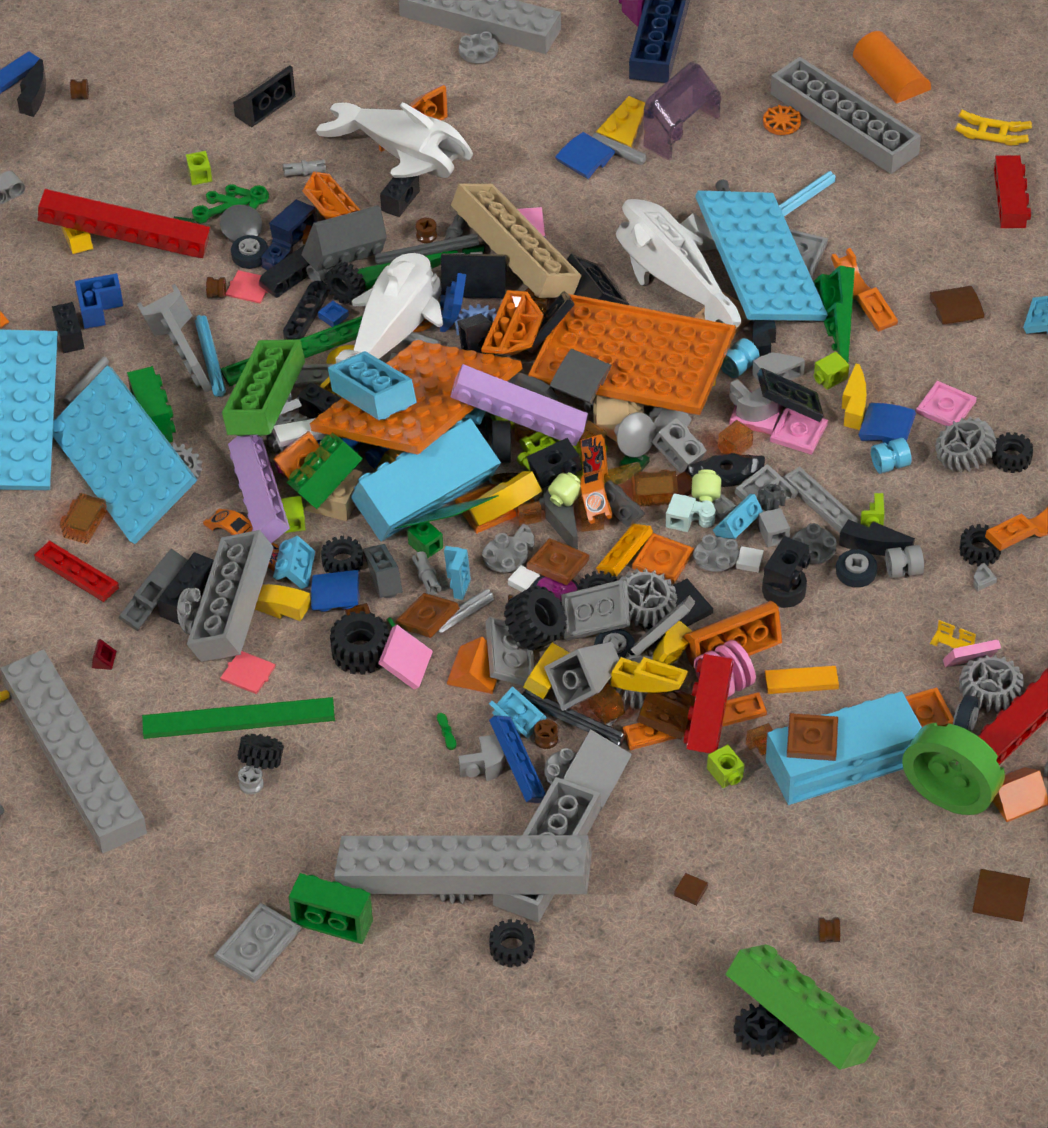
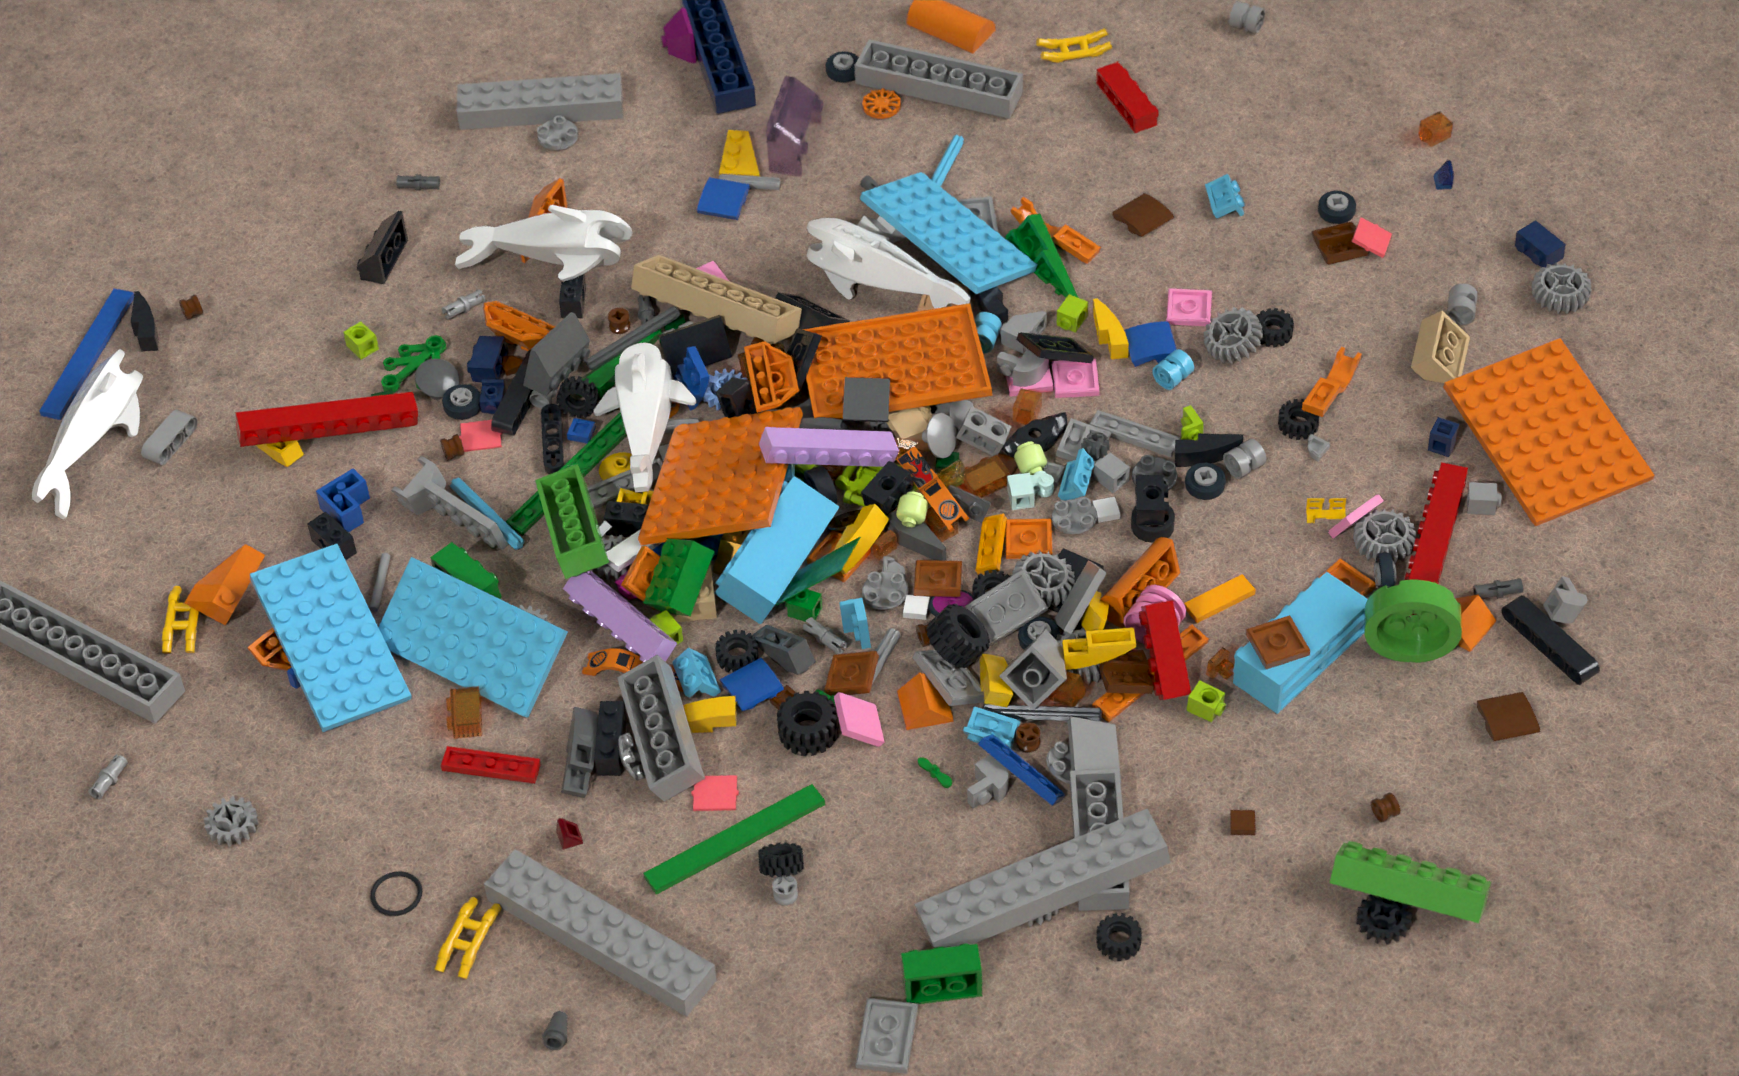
camera: 25 degrees left, 0 degrees up
medium azure brick [328,351,417,420] -> none
none -> dark grey pin [396,174,440,190]
none -> black wheel [825,51,859,83]

